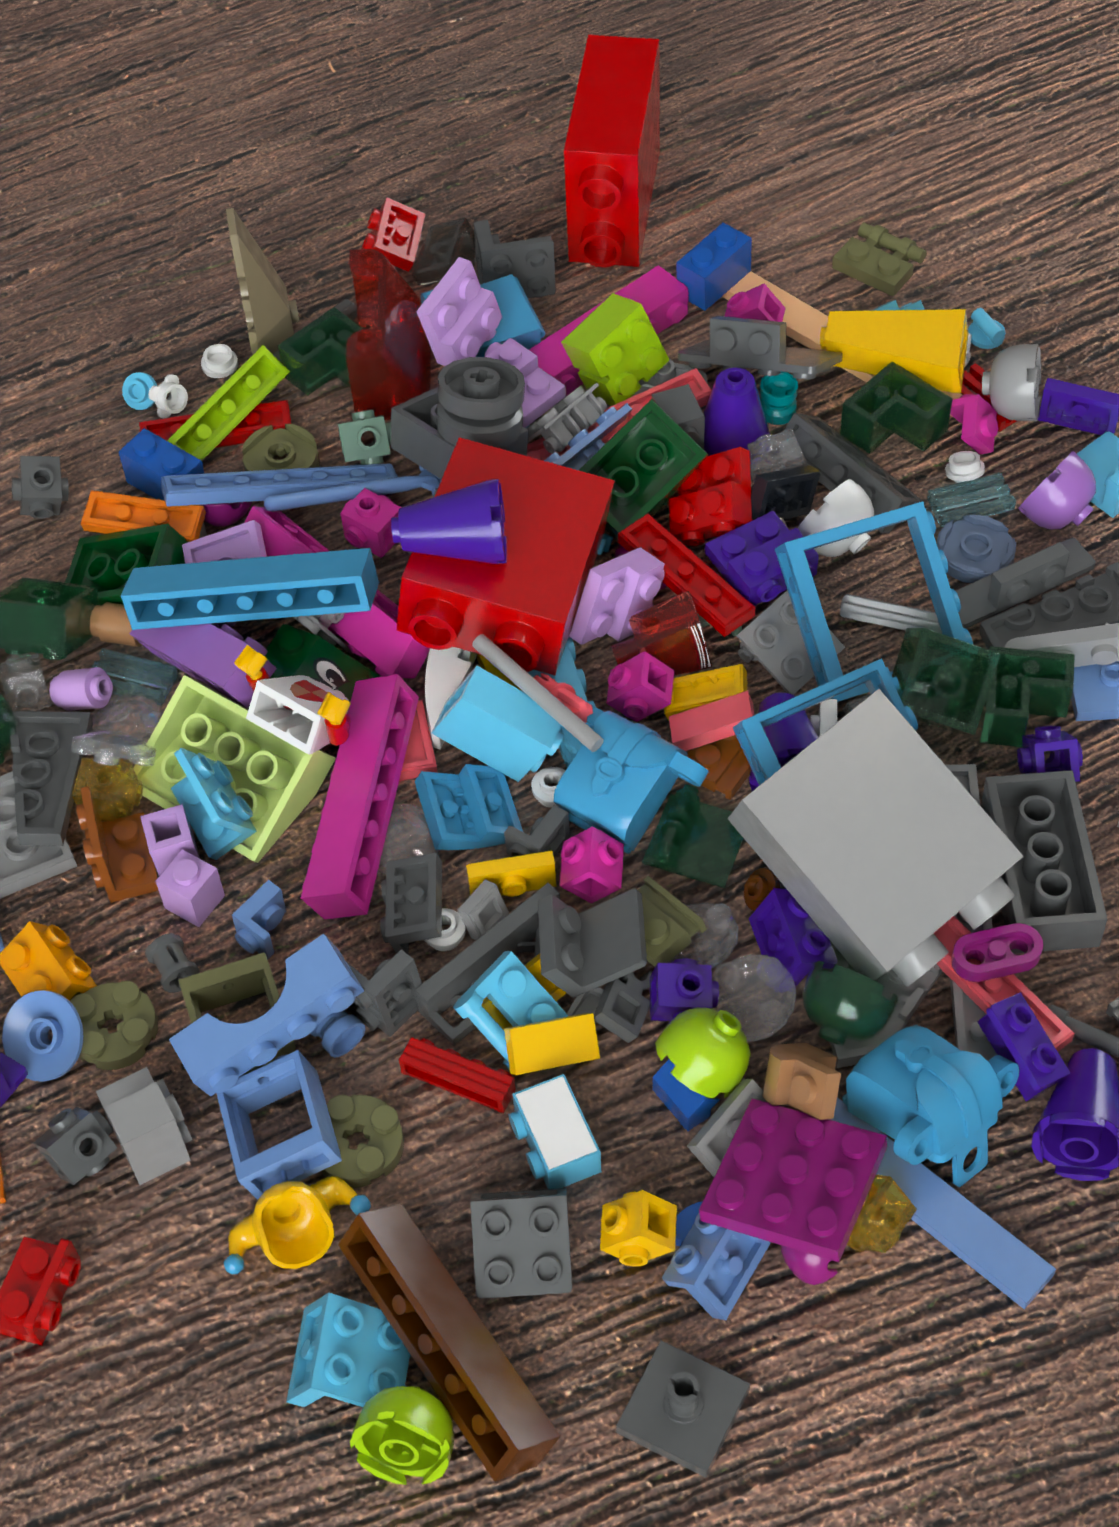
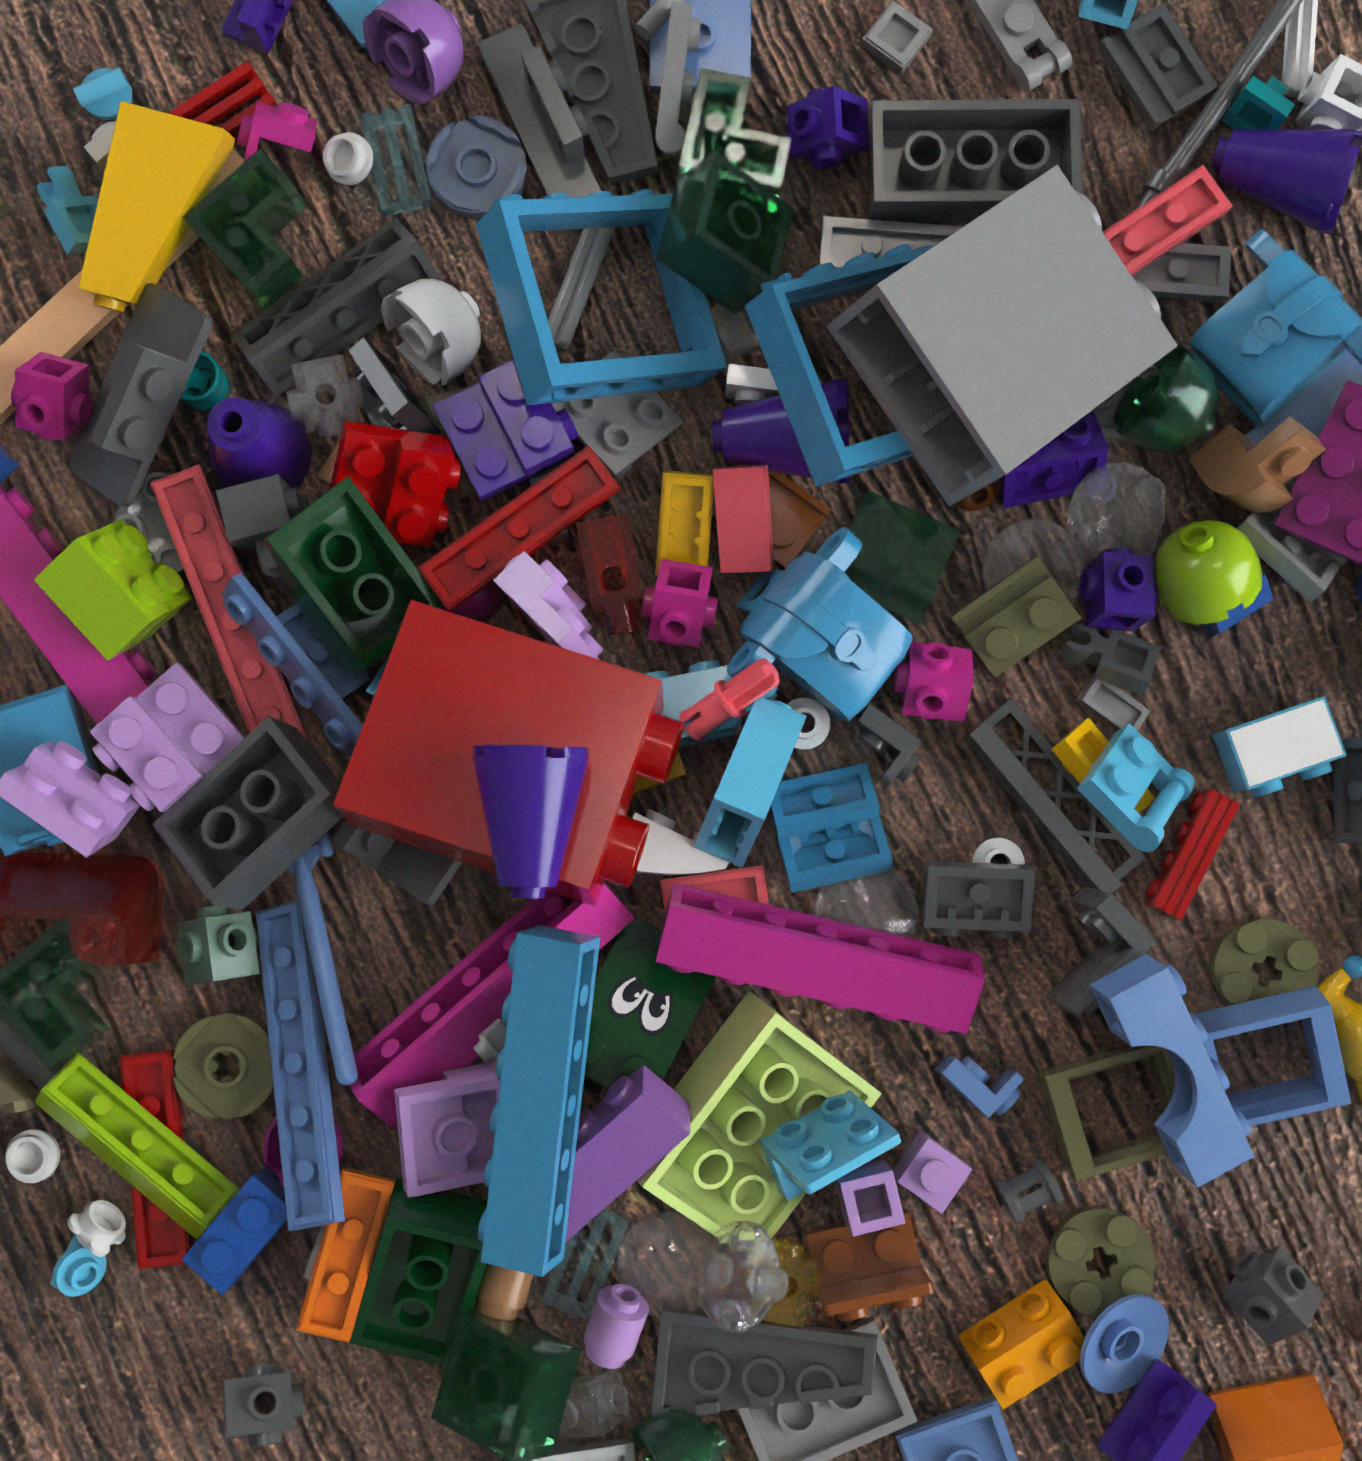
camera: 90 degrees left, 30 degrees up
light grey brick [96,1067,192,1185] -> none
white torso [234,644,351,755] -> none
dark pink brick [340,488,401,558] -> none
dark grey wheel [437,357,525,448] -> none
light grey tile [457,880,509,940] -> none
yellow plate [466,851,557,897] -> none
light grey bar [472,634,604,752] -> none
yellow tile [504,1013,600,1075] -> none
light grey hinge [526,383,607,453] -> none
dark grey bracket [538,888,647,998] -> none
magenta plate [951,923,1043,982] -> none
dark purple bracket [977,992,1071,1102] -> none
light grey cylinder [982,344,1041,421] -> none

